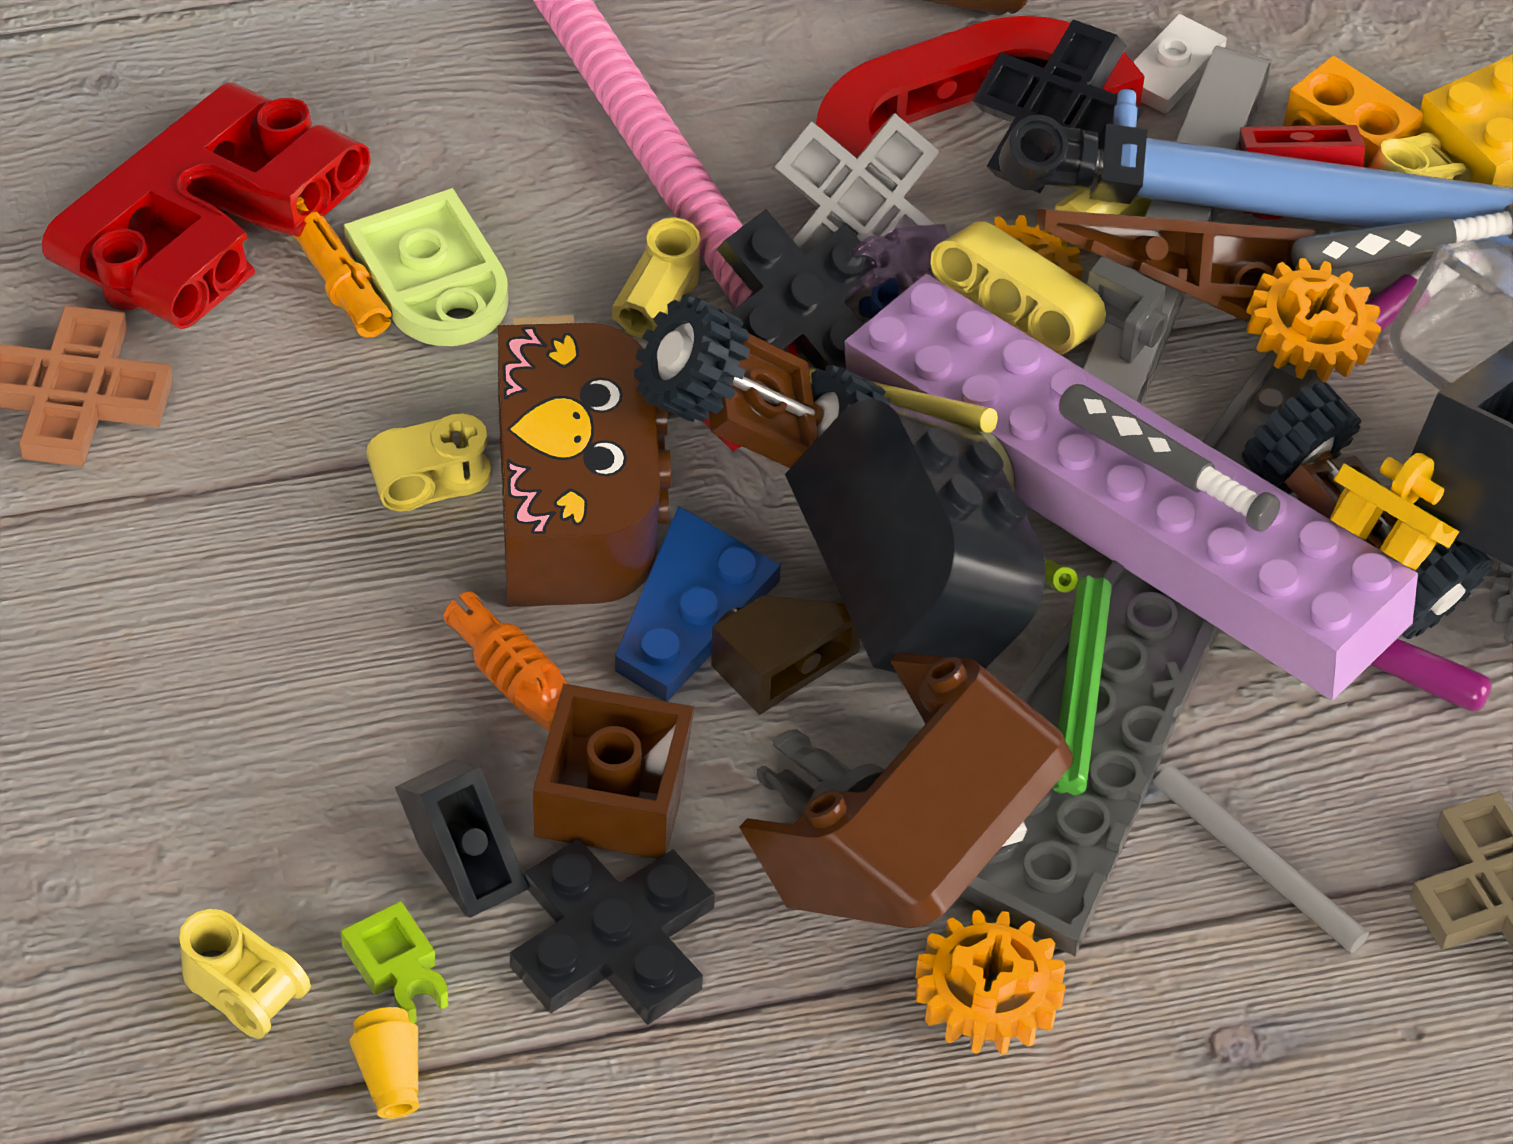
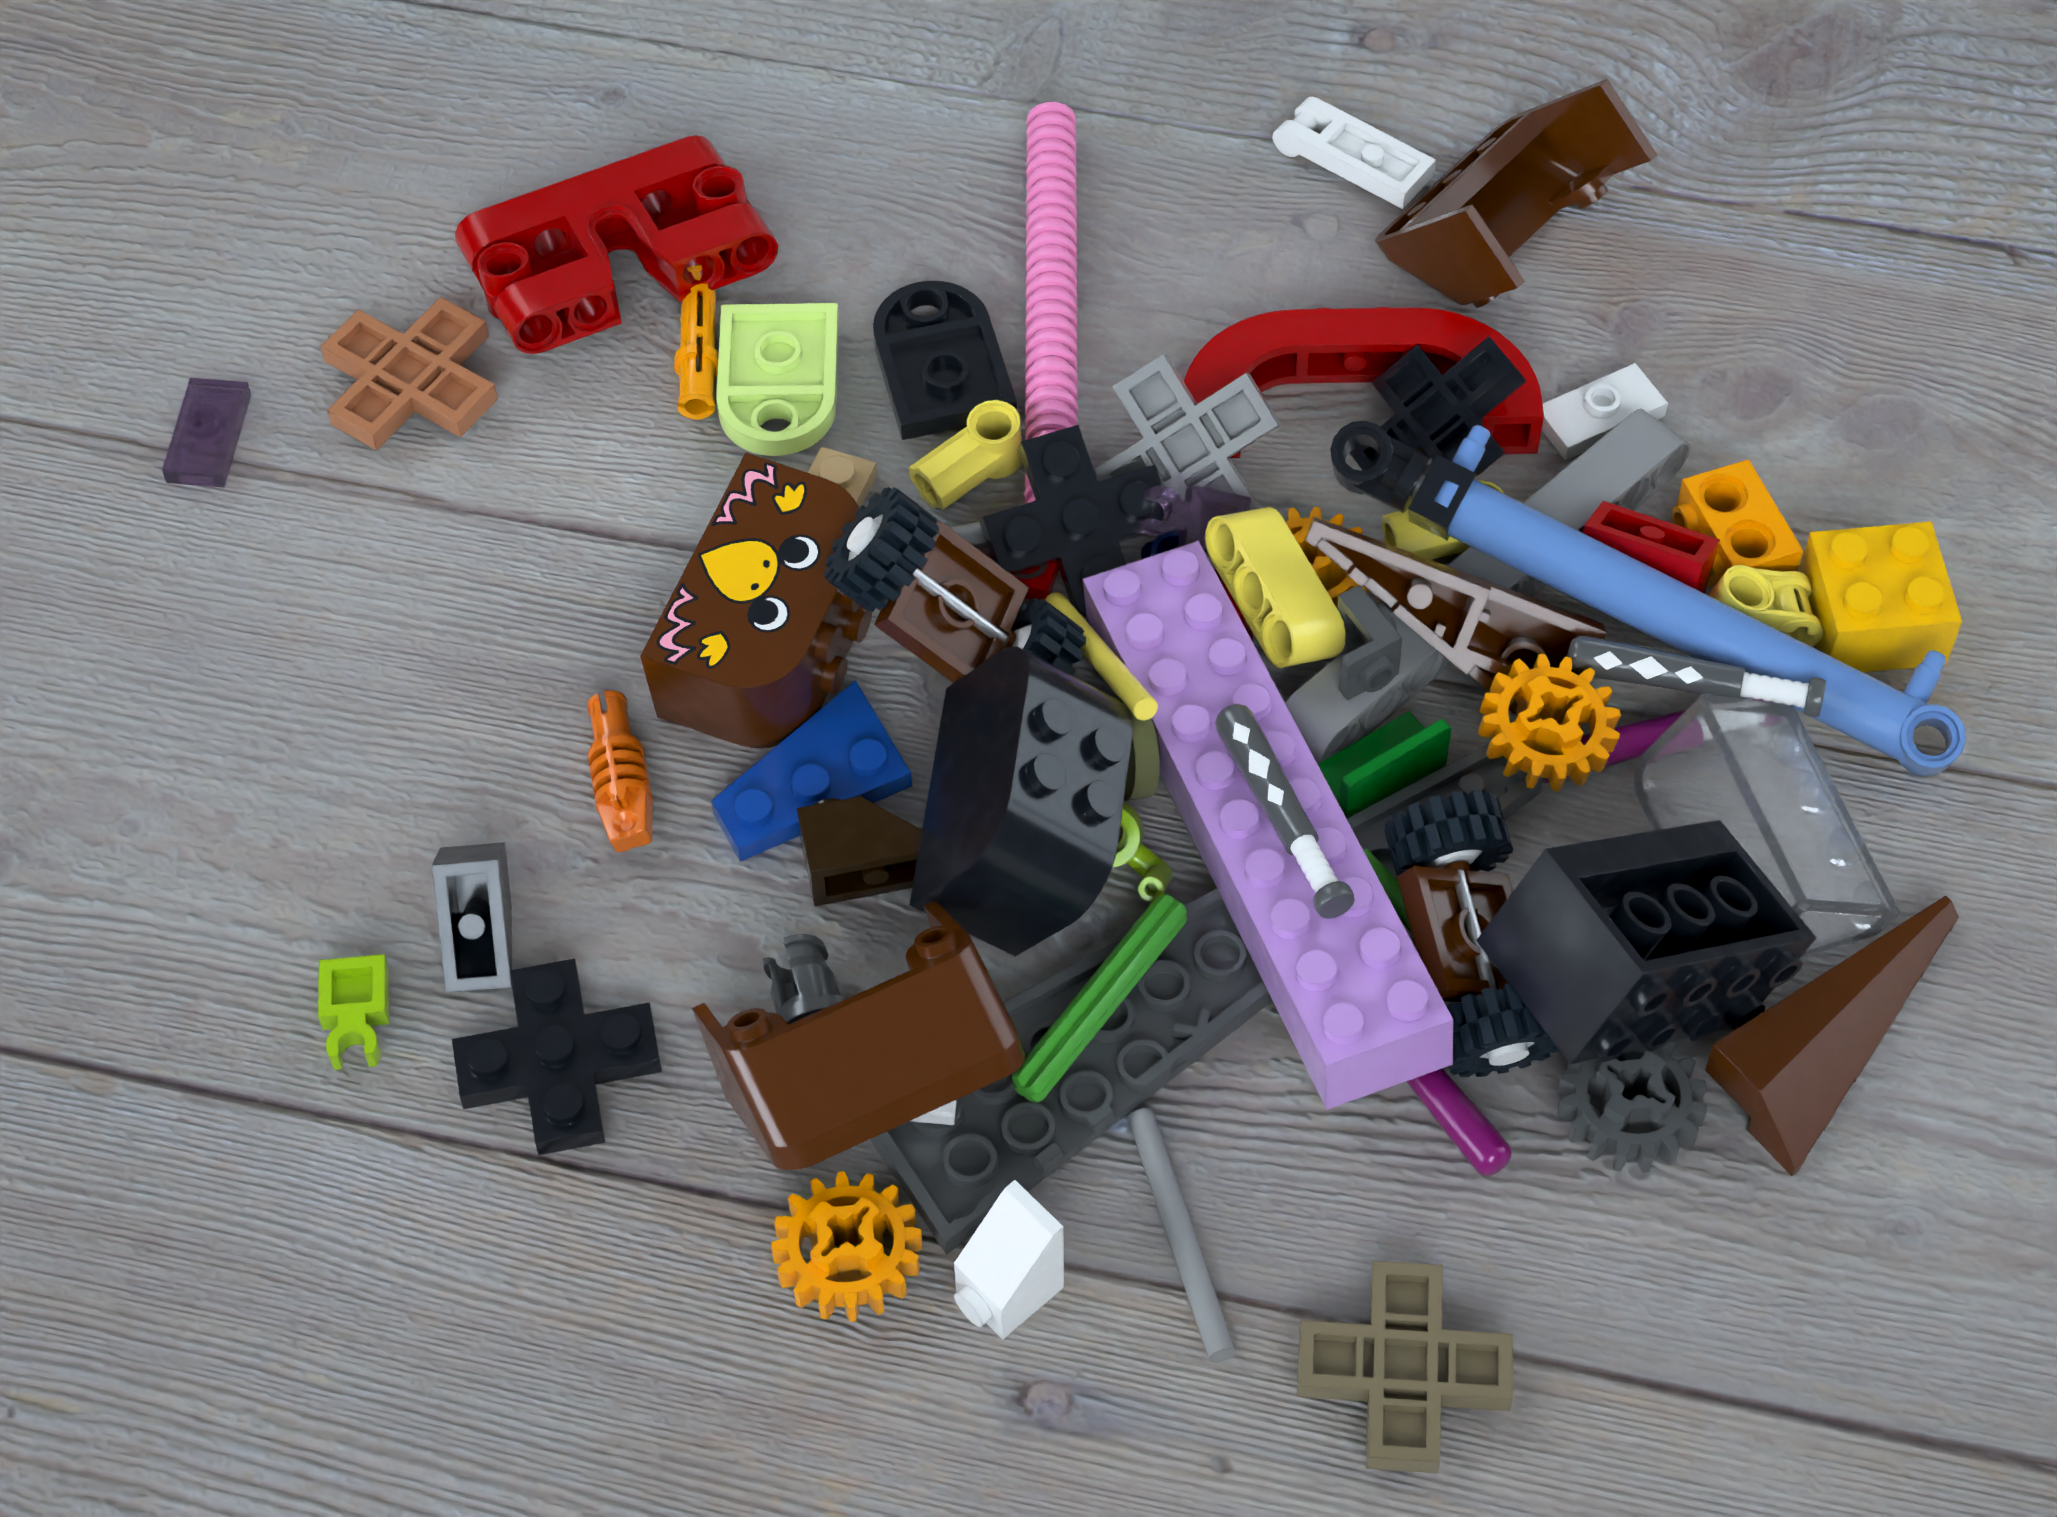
camera: 30 degrees right, 5 degrees up
light yellow piece [179,909,311,1039] -> none
yellow cone [349,1007,419,1119] -> none
light yellow piece [366,413,491,512] -> none
reddish brown slope [533,683,694,859] -> none
yellow hips [1330,453,1459,570] -> none
none -> black plate [873,281,1017,440]
none -> white slope [954,1180,1064,1340]
none -> green panel [1318,711,1452,819]

